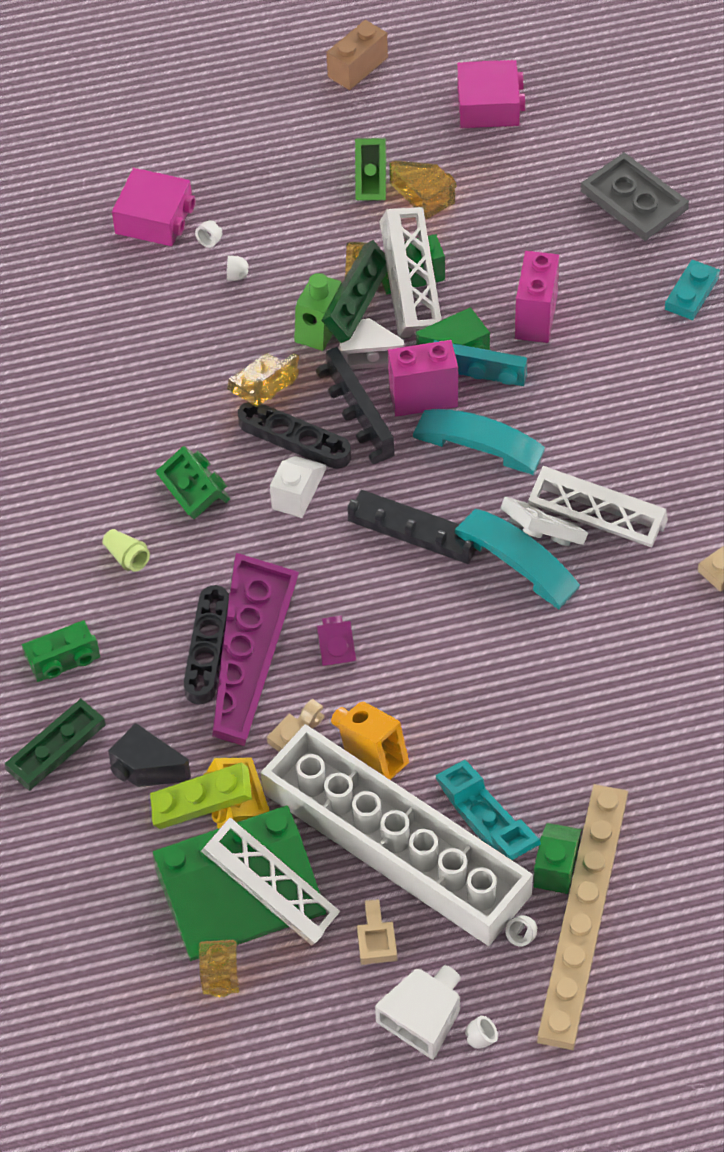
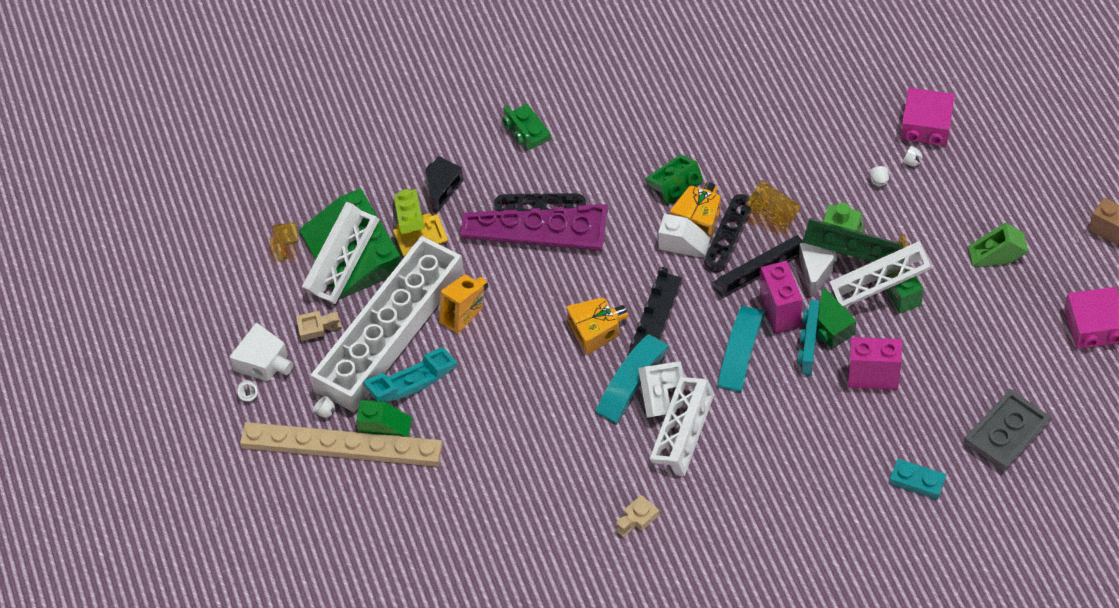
camera: 85 degrees right, 0 degrees up
dark green plate [4,698,106,791] -> none
yellowish green cone [102,529,150,572] -> none
tan plate [267,699,325,752] -> none
magenta bracket [316,616,357,666] -> none
clear yellow slope [389,160,456,220] -> none
none -> light orange torso [566,298,628,355]
none -> light orange torso [670,182,721,240]

